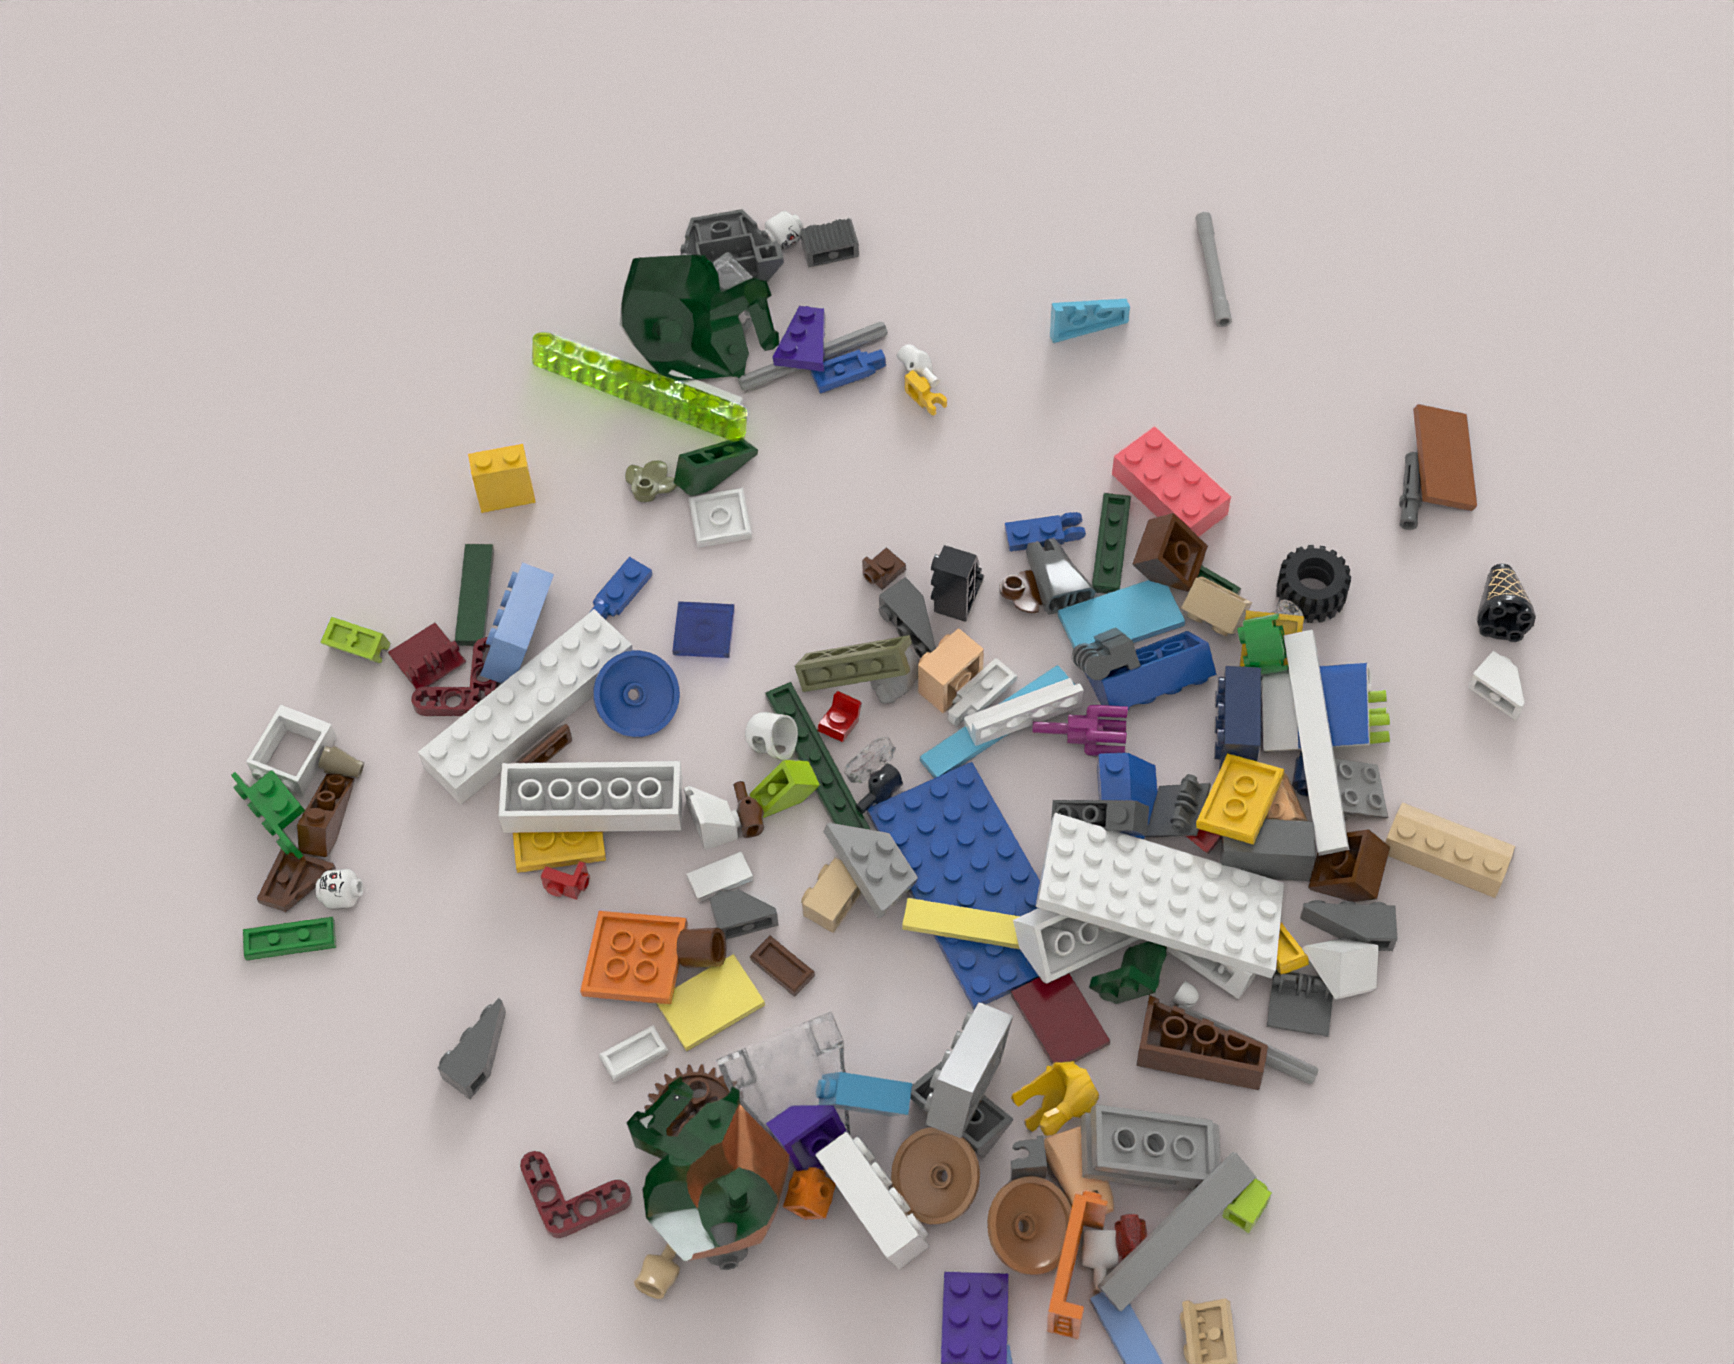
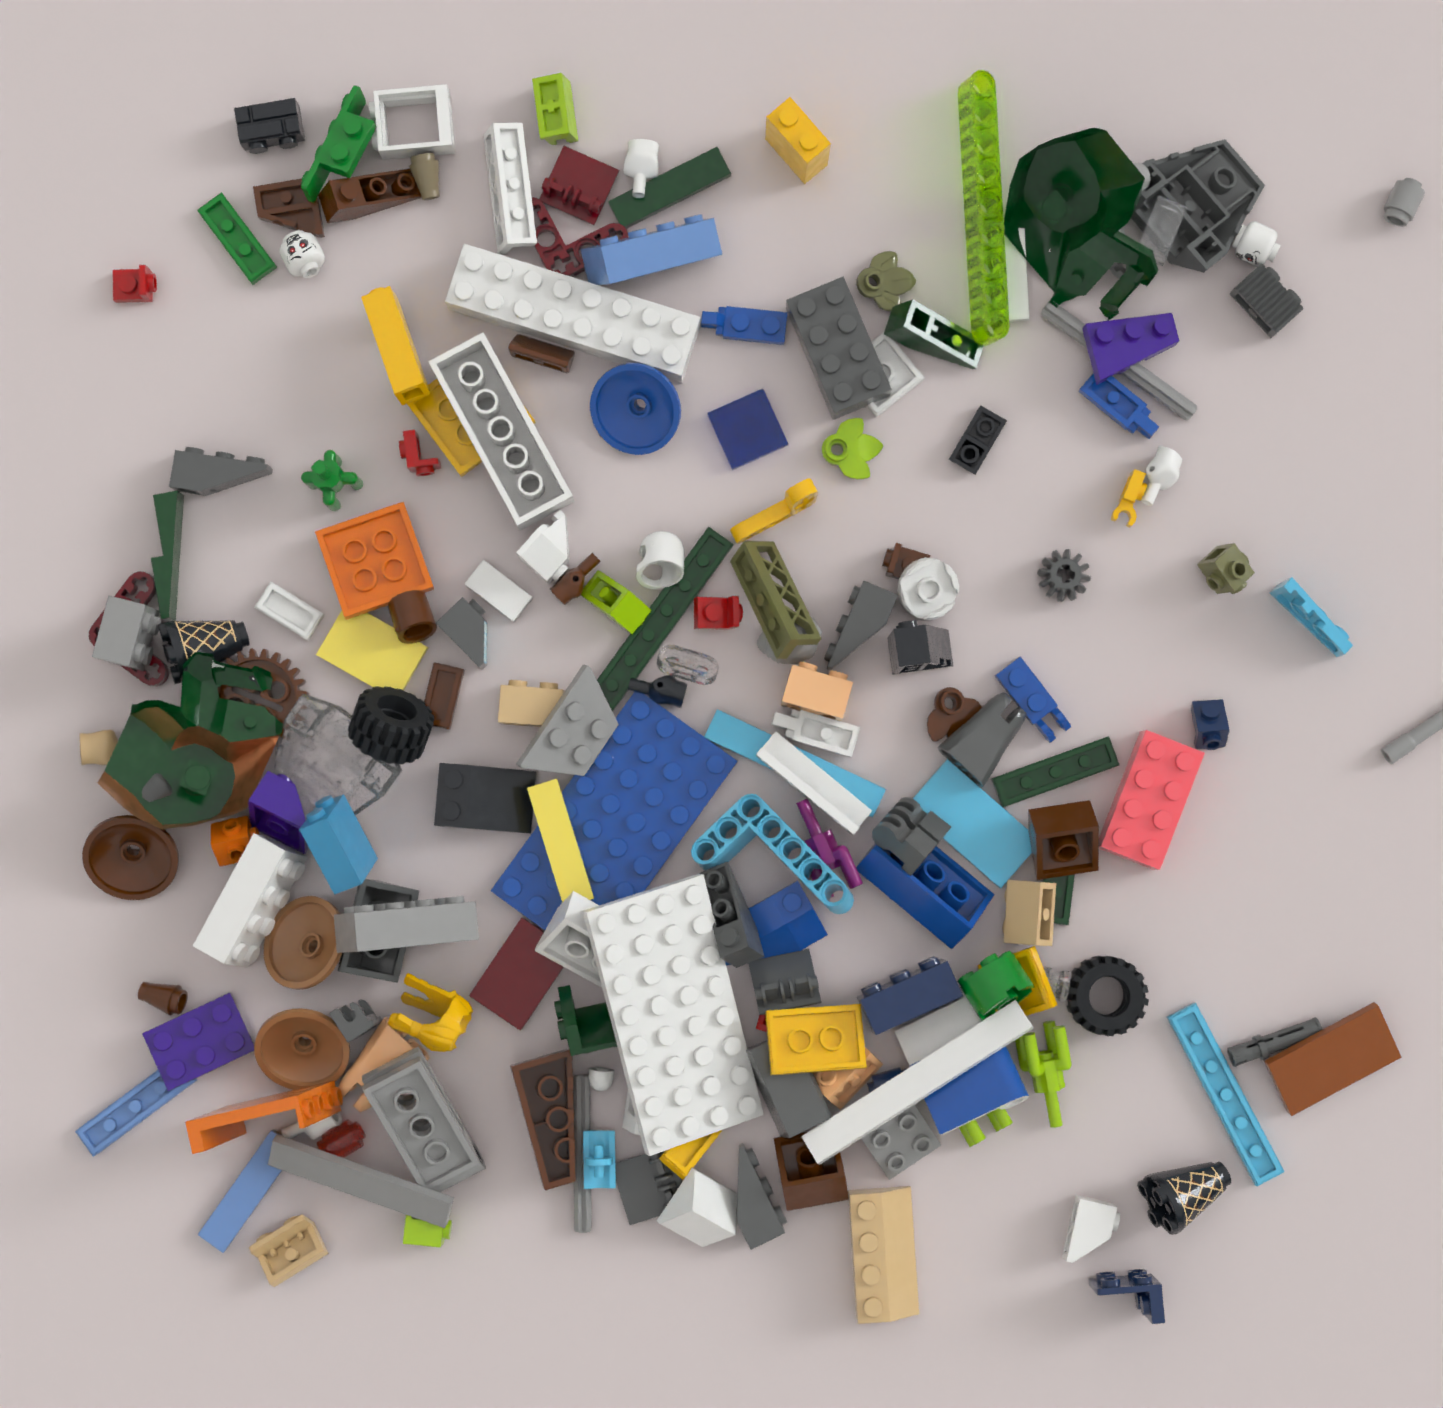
camera: 60 degrees right, 25 degrees up
none -> reddish brown dish [82,815,179,900]
none -> light grey brick [92,595,161,671]
none -> red bracket [113,265,157,303]
none -> reddish brown cone [138,982,188,1016]
none -> dark green slope [151,491,184,622]
none -> black cone [158,620,250,684]
none -> black brick [234,98,305,154]
none -> green plant [301,450,363,511]
none -> black tyre [348,686,434,764]
none -> yellow brick [361,286,431,405]
none -> black slope [434,763,536,834]
none -> white fence [483,123,537,254]
none -> medium azure hips [583,1130,616,1189]
none -> white piece [624,139,660,198]
none -> medium azure beam [691,794,854,914]
none -> yellow beam [730,478,818,544]
none -> dark grey brick [786,276,892,420]
none -> lime plate [822,418,883,479]
none -> white tile [897,557,959,620]
none -> black slope [949,405,1007,475]
none -> lime plant [1015,1020,1072,1128]
none -> dark grey gear [1037,549,1091,602]
none -> dark blue bracket [1089,1269,1165,1324]
none -> medium azure tile [1167,1003,1284,1186]
none -> dark blue bracket [1191,699,1230,750]
none -> olive brick [1197,543,1255,594]
none -> light grey brick [1383,178,1425,227]

